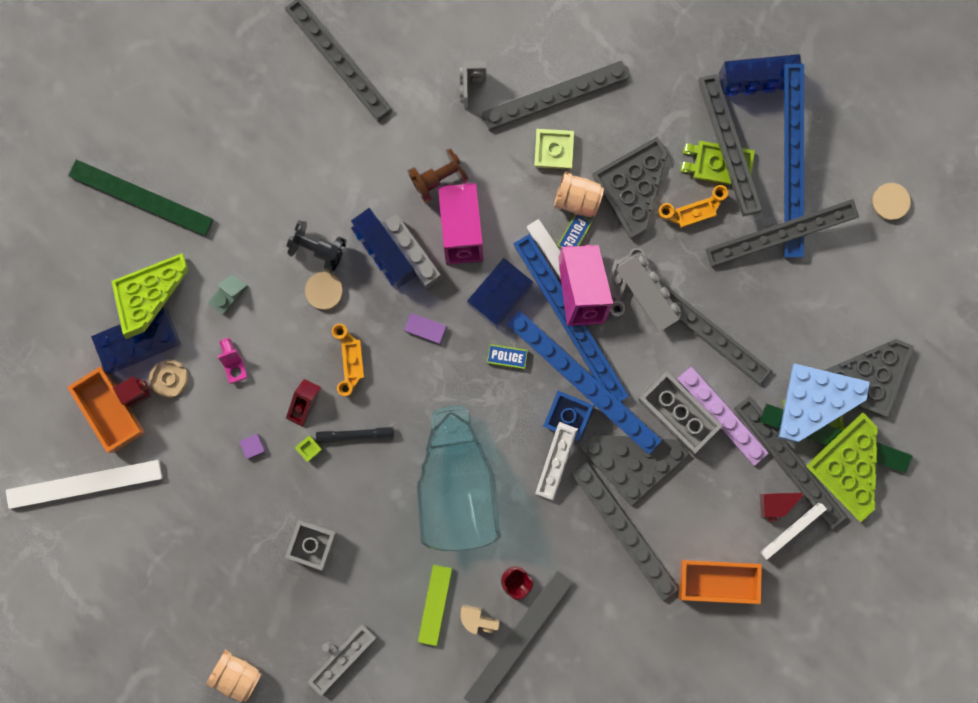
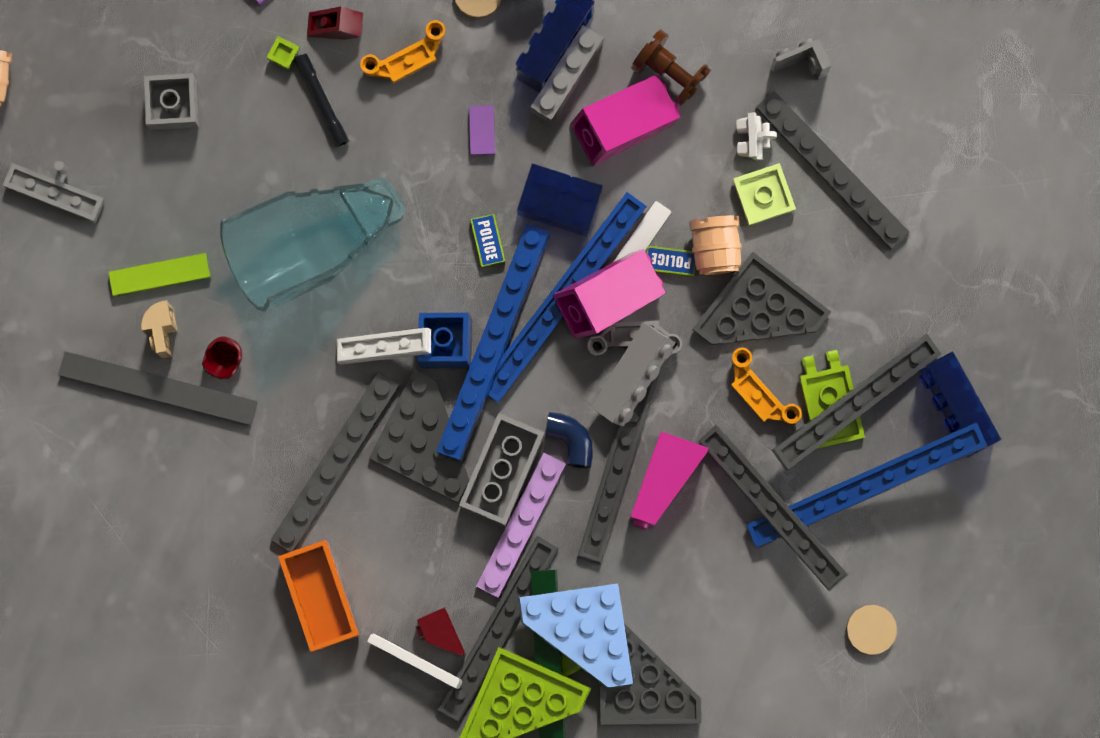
camera: 65 degrees right, 0 degrees up
none -> dark blue cylinder [545,412,593,469]
none -> dark pink slope [629,431,708,530]
none -> white hips [736,112,777,161]

